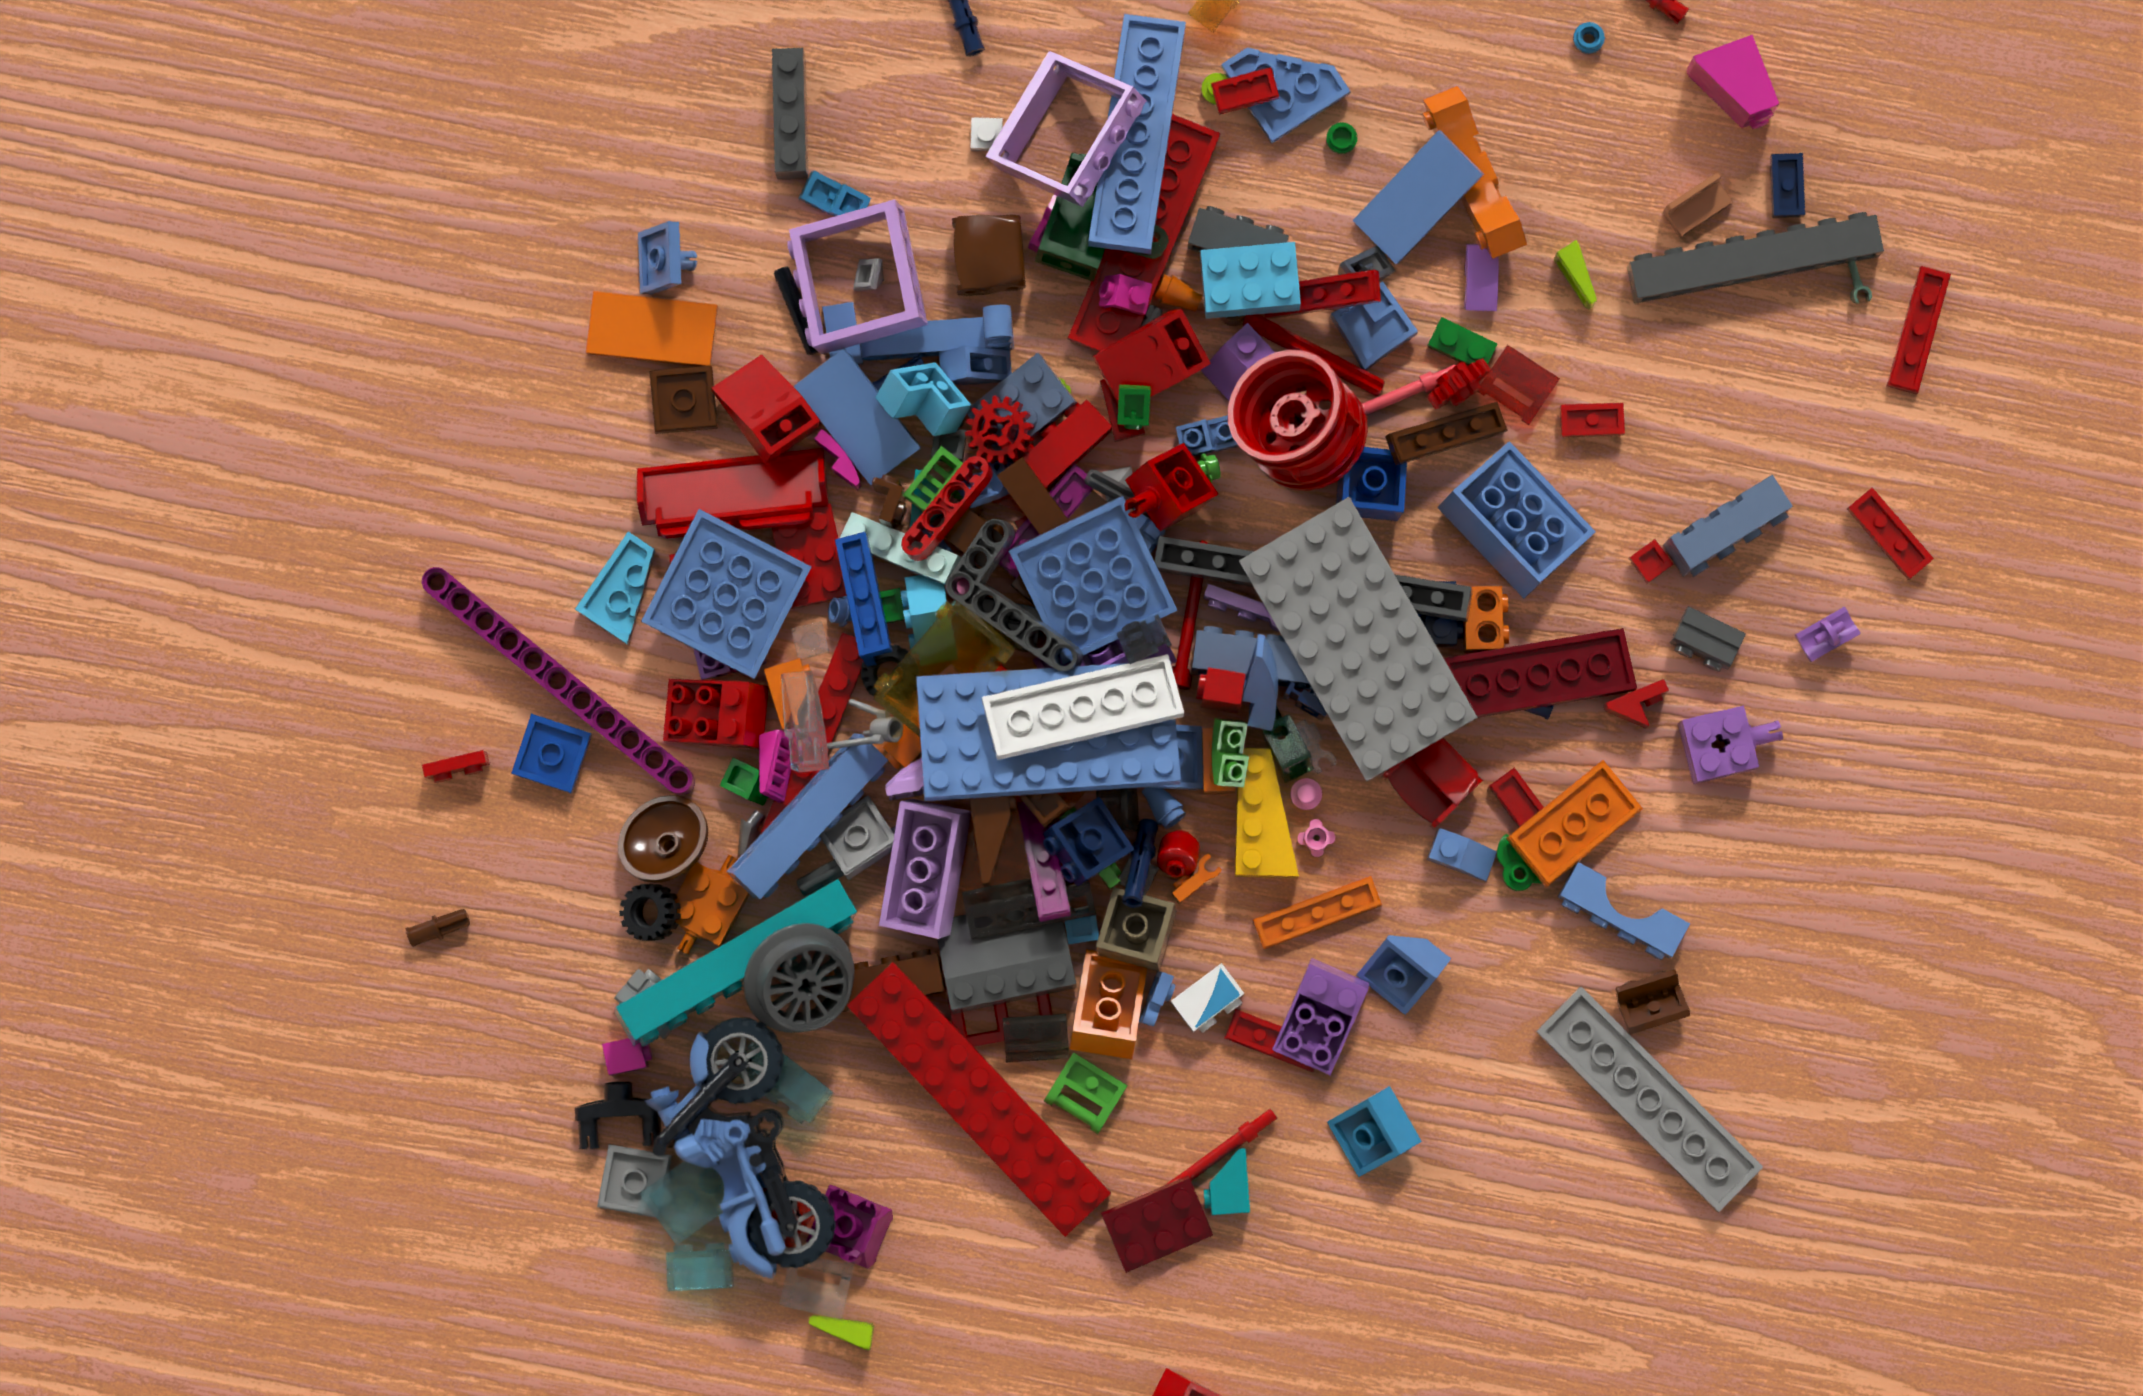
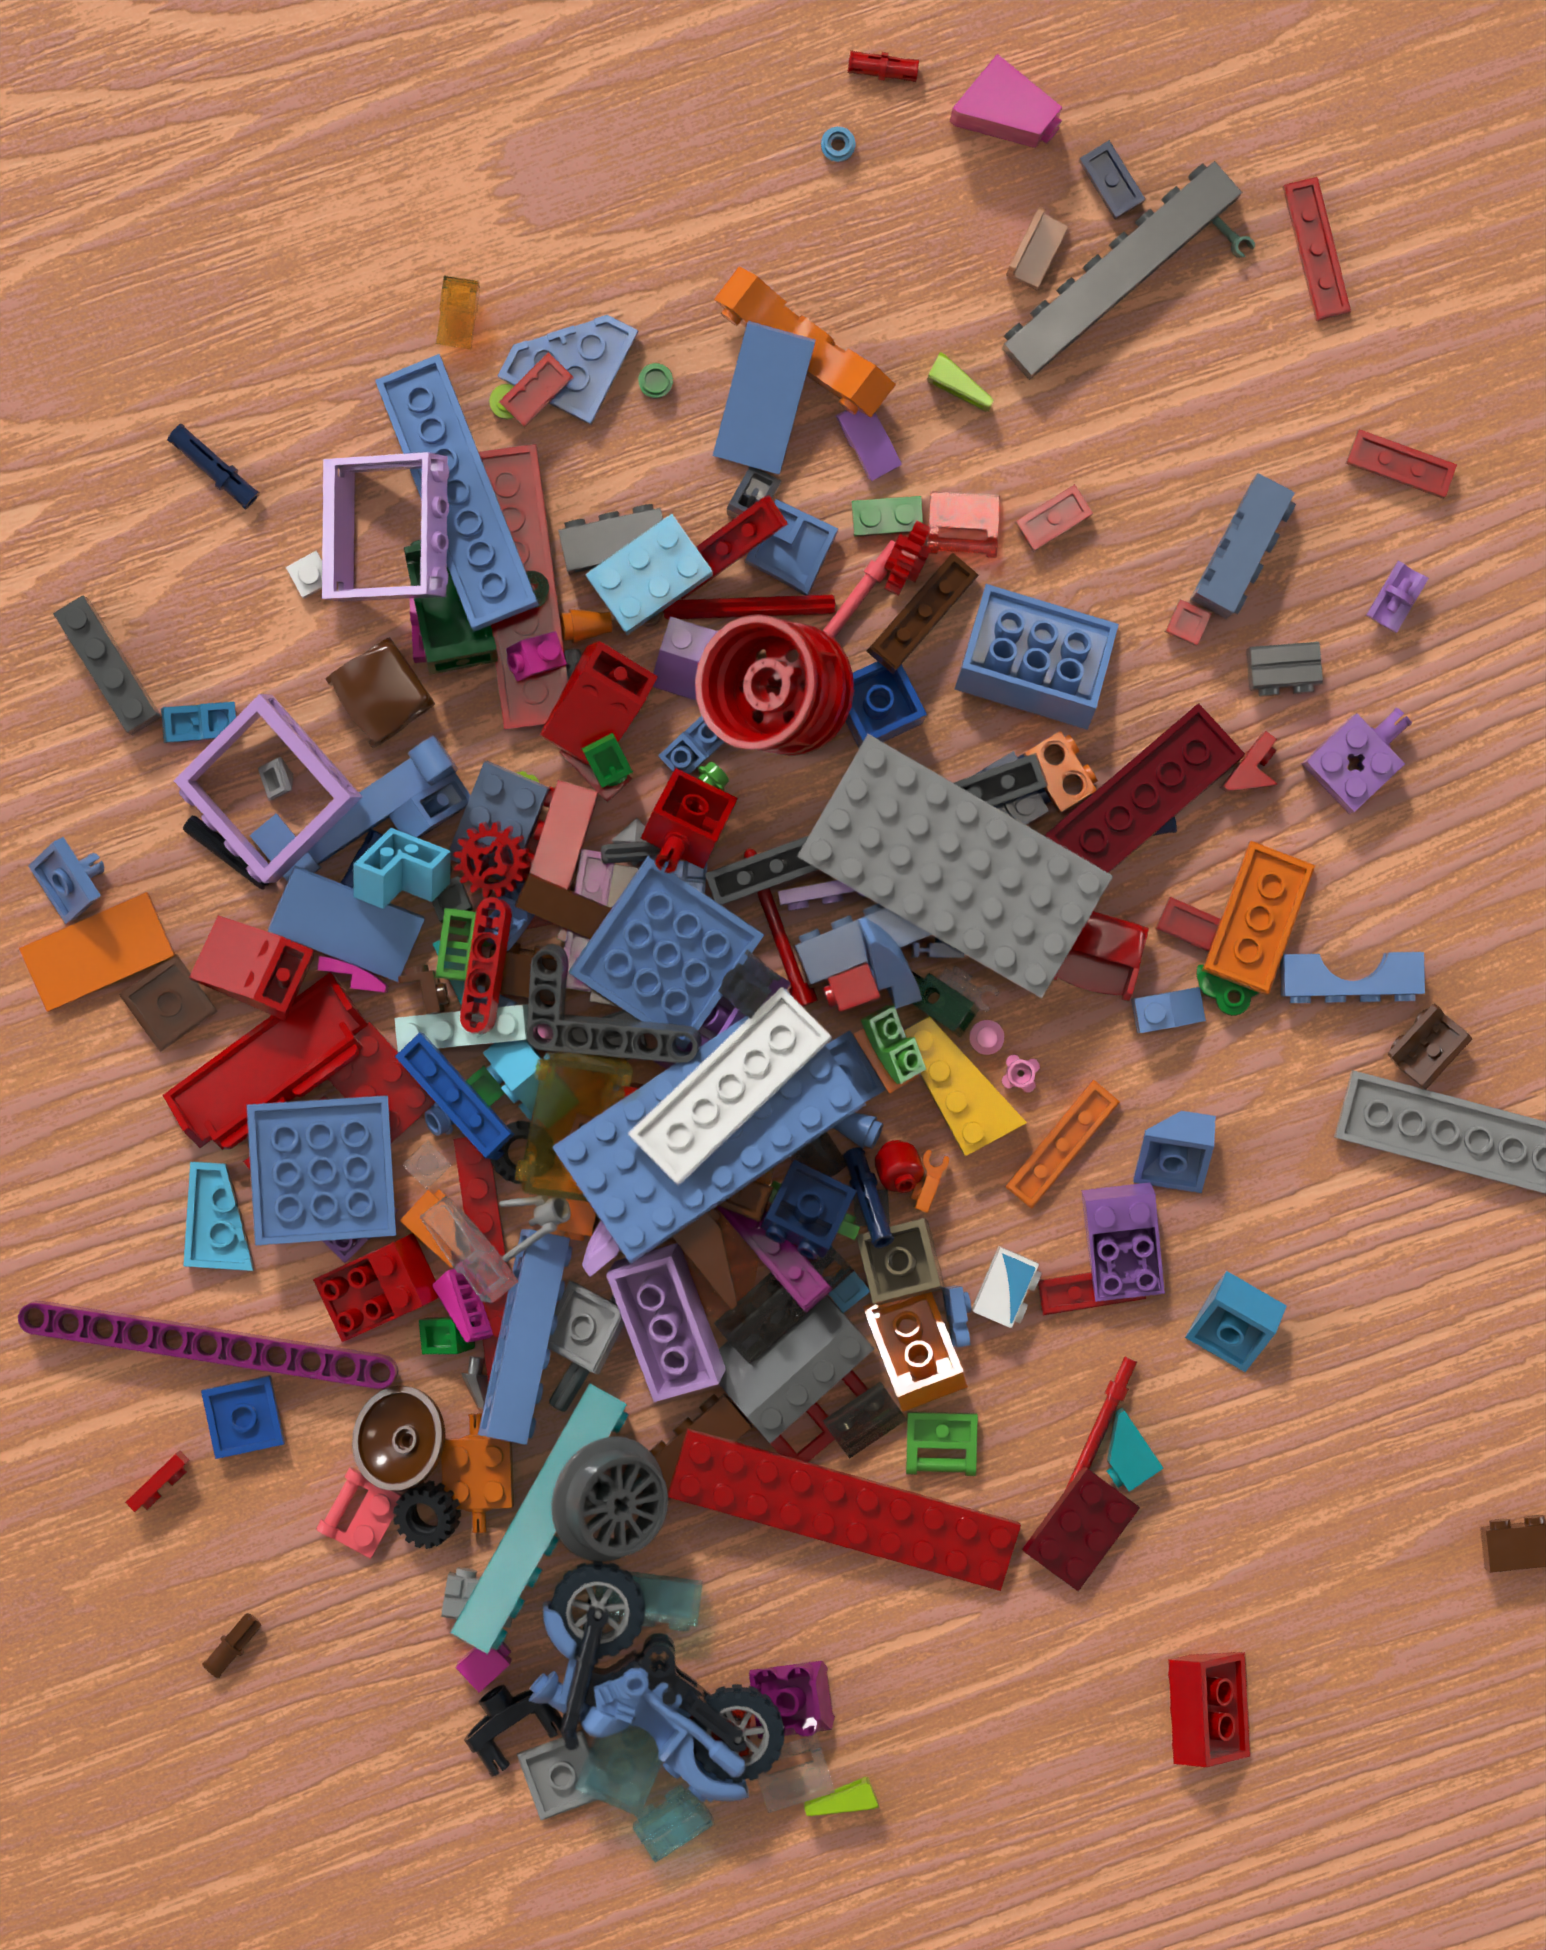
camera: 35 degrees left, 5 degrees up
none -> coral plate [316,1467,402,1559]

